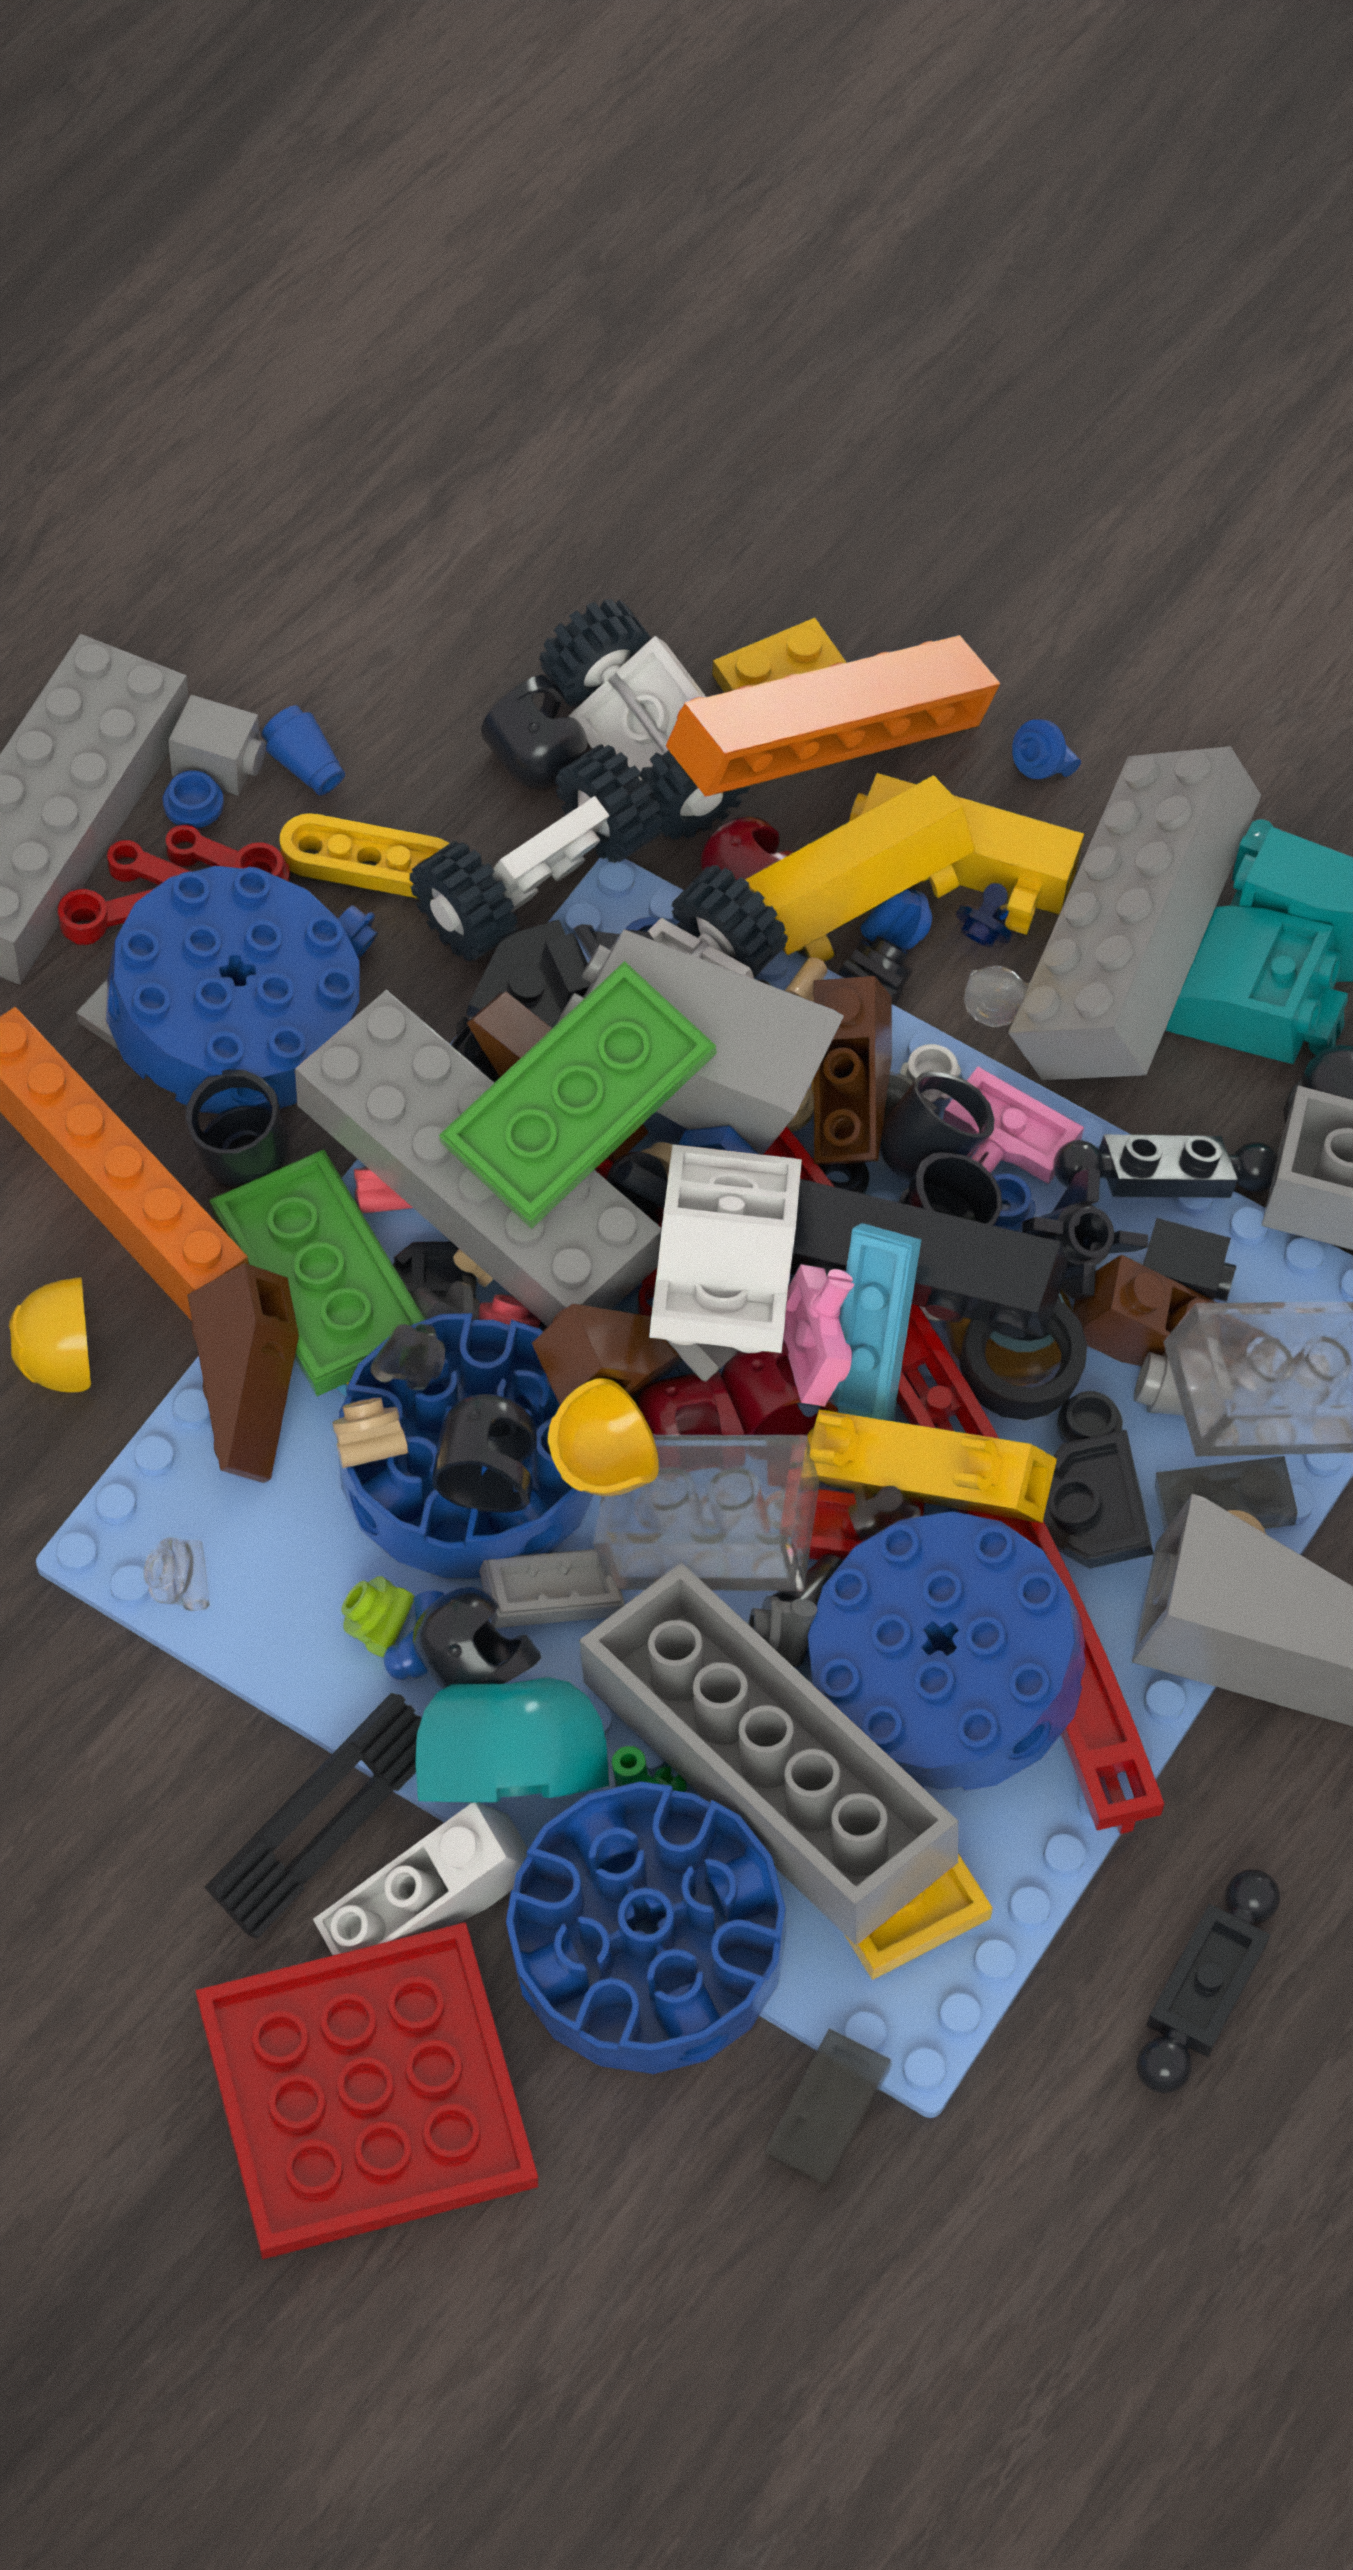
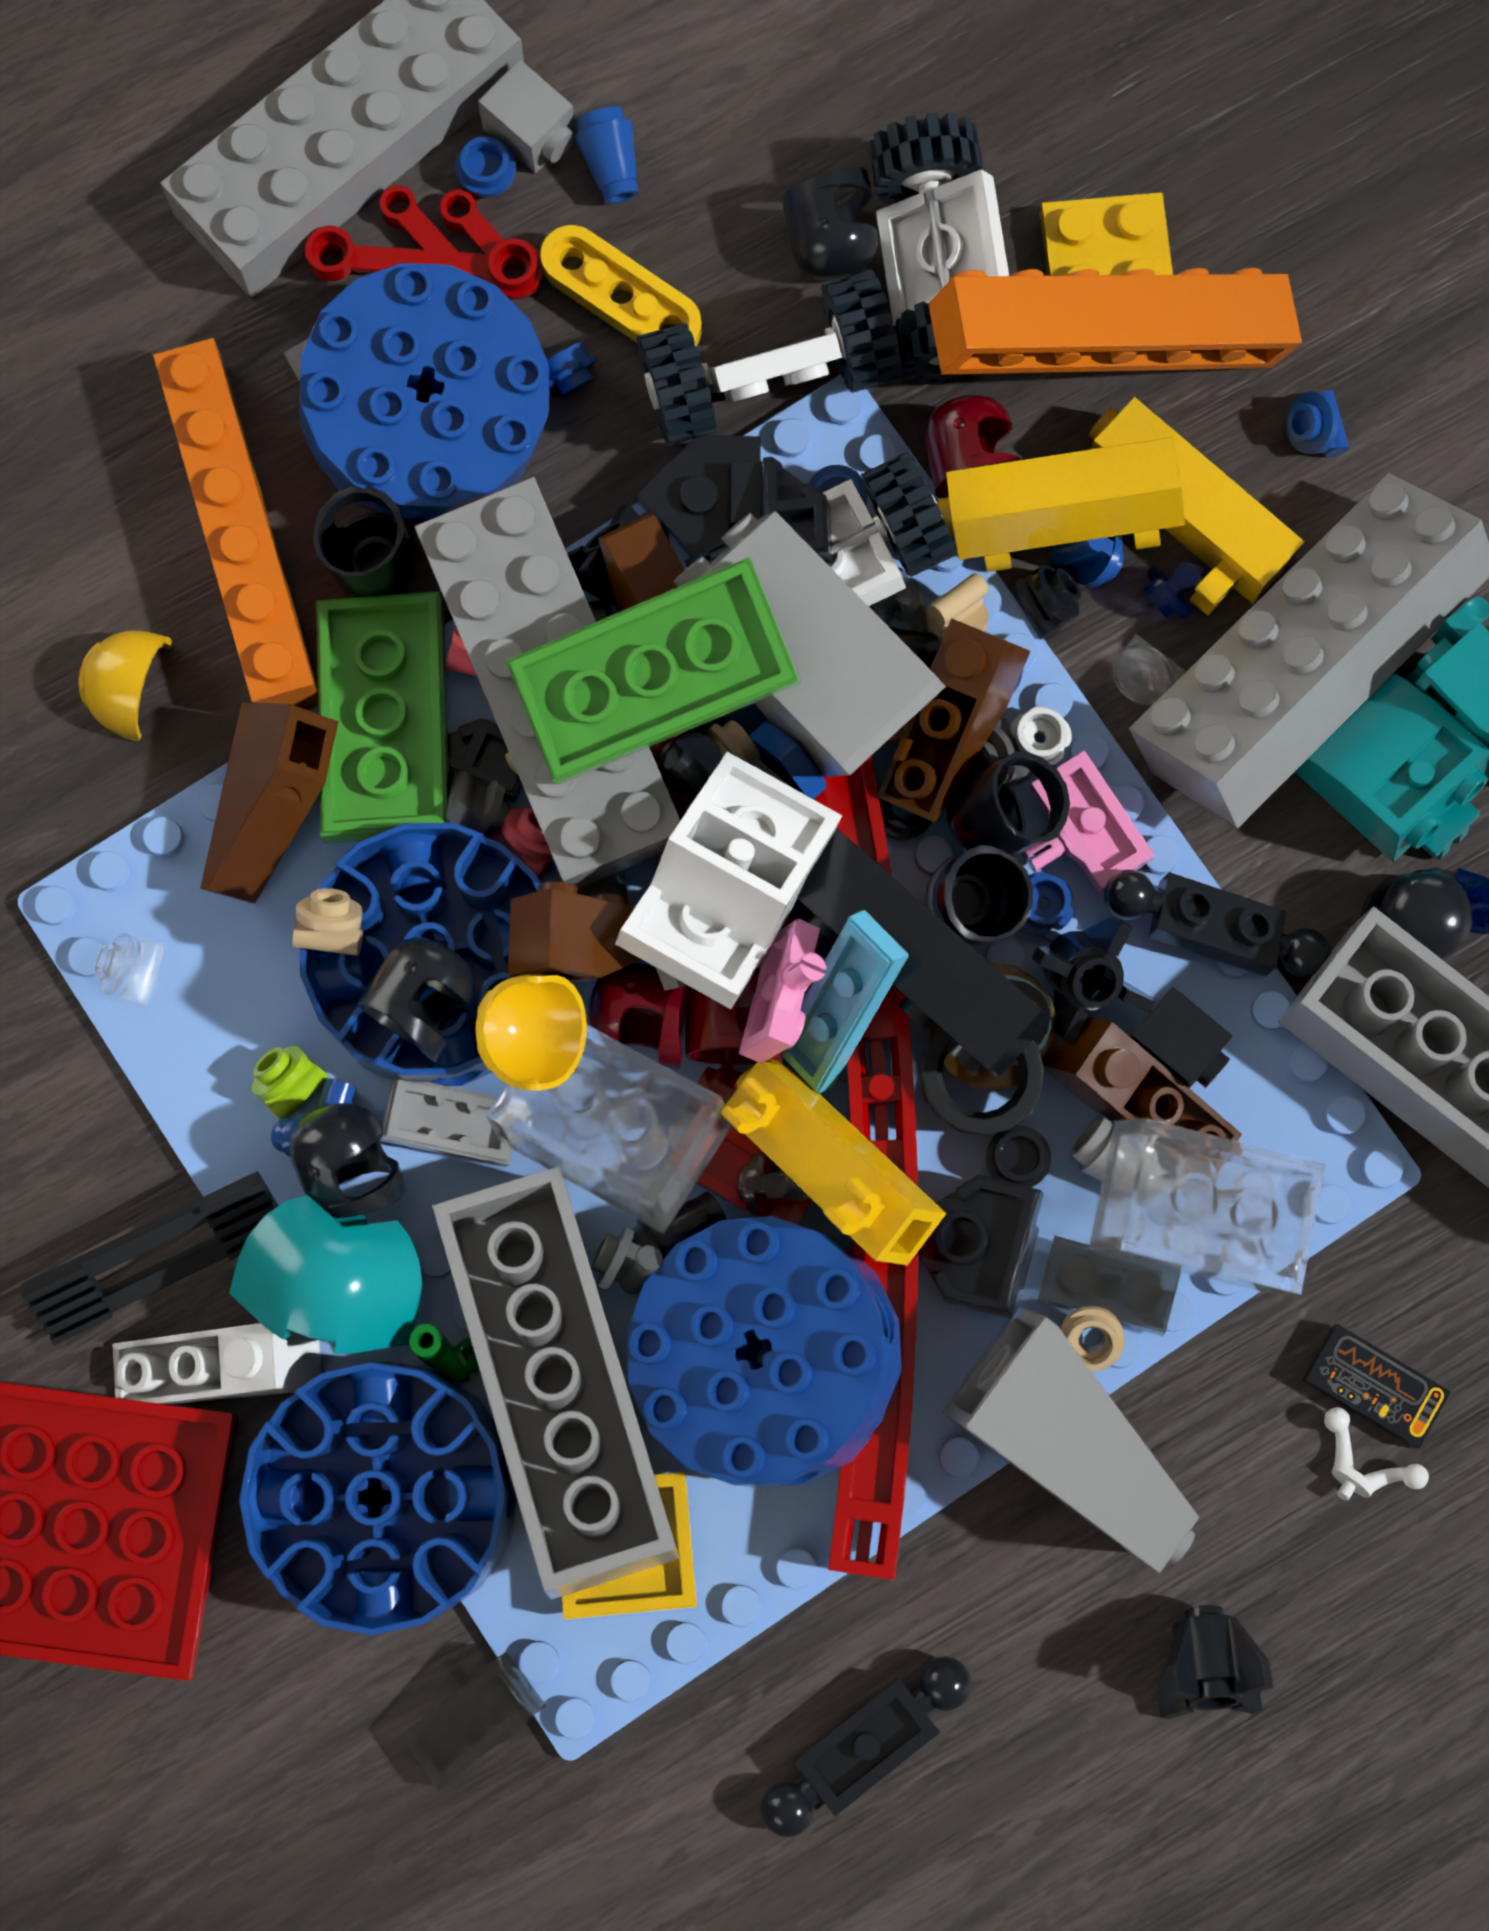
camera: 25 degrees right, 20 degrees up
clear smoke plate [370,1324,445,1391] -> none

